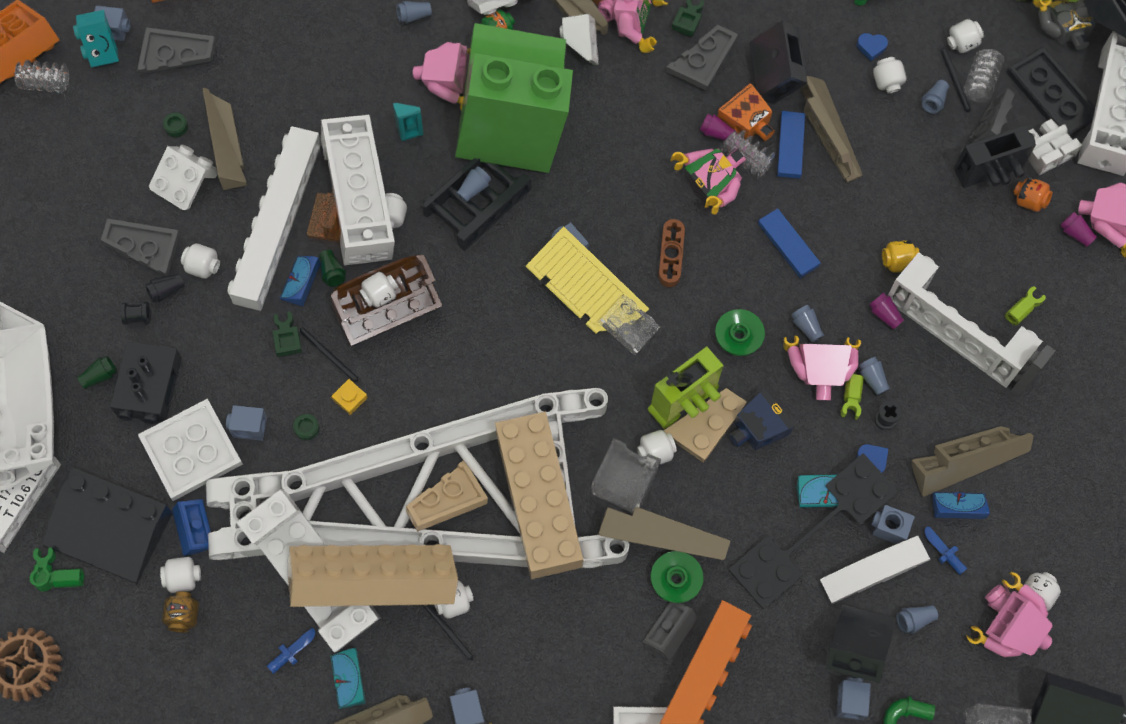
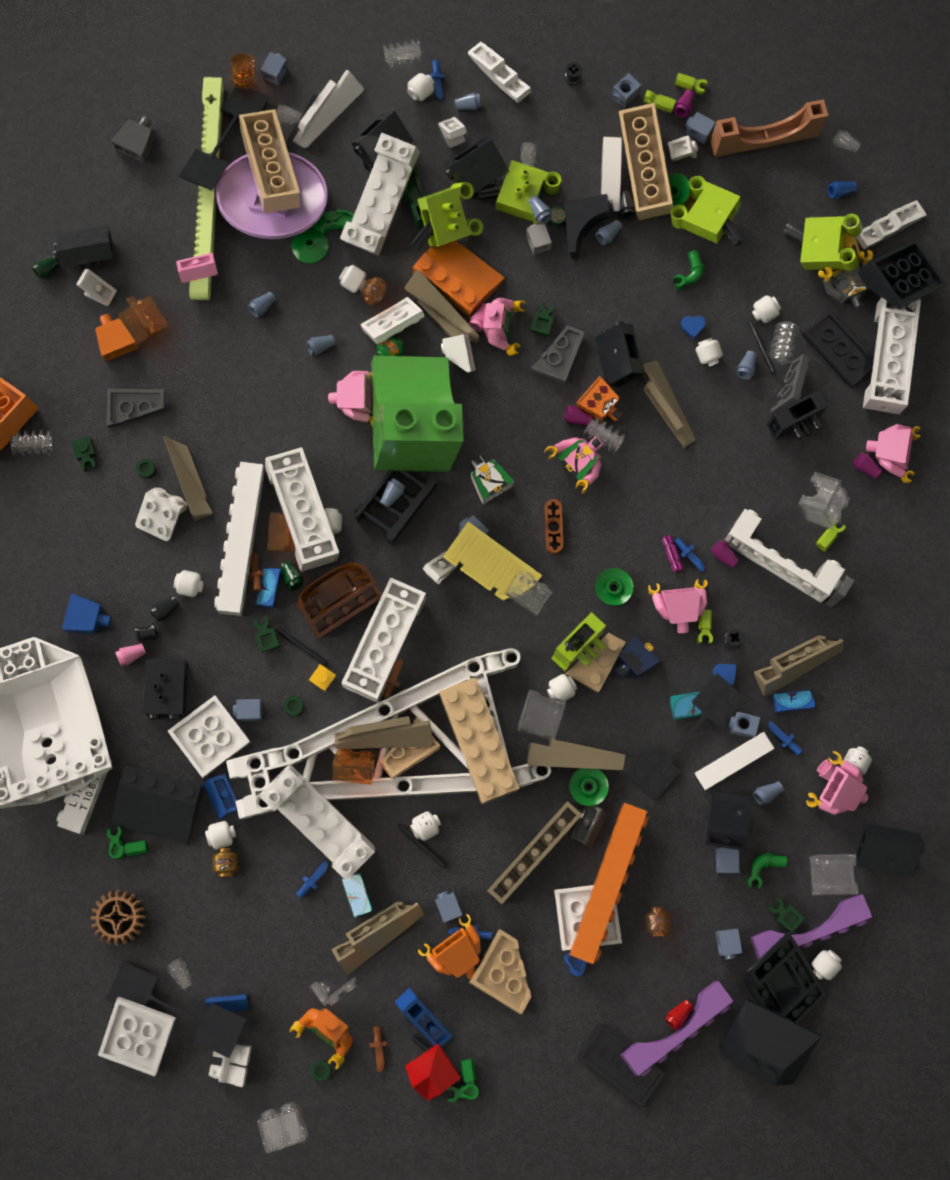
camera: 10 degrees left, 10 degrees up
teal brick [73,10,119,67] -> none
dark green cone [77,356,118,389] -> none
sand blue brick [95,6,130,41] -> none
dark grey wing [101,218,180,277] -> none
tan brick [288,544,458,607] -> none
white head [359,272,398,308] -> none
teal slope [393,103,424,141] -> none
blue tile [758,209,821,278] -> none
blue tile [777,111,805,179] -> none
sand blue cone [791,305,824,343] -> none
sand blue cone [858,356,890,395] -> none
yellow head [882,240,920,273] -> none
orange head [1014,177,1053,212] -> none
white hips [1028,119,1082,176] -> none
none -> blue torso [62,594,112,634]
none -> dark green plate [71,436,97,472]
none -> bright pink cone [115,643,146,666]
none -> dark orange piece [248,552,263,592]
none -> clear orange bracket [332,749,376,785]
none -> dark tan wedge [333,716,433,749]
none -> white plate [342,578,426,703]
none -> dark orange piece [383,659,404,699]
none -> white slope [423,551,459,584]
none -> torso [471,456,514,505]
none -> dark tan brick [487,801,582,905]
none -> magenta axle [662,535,683,572]
none -> blue piece [674,537,704,572]
none -> clear piece [798,472,849,529]

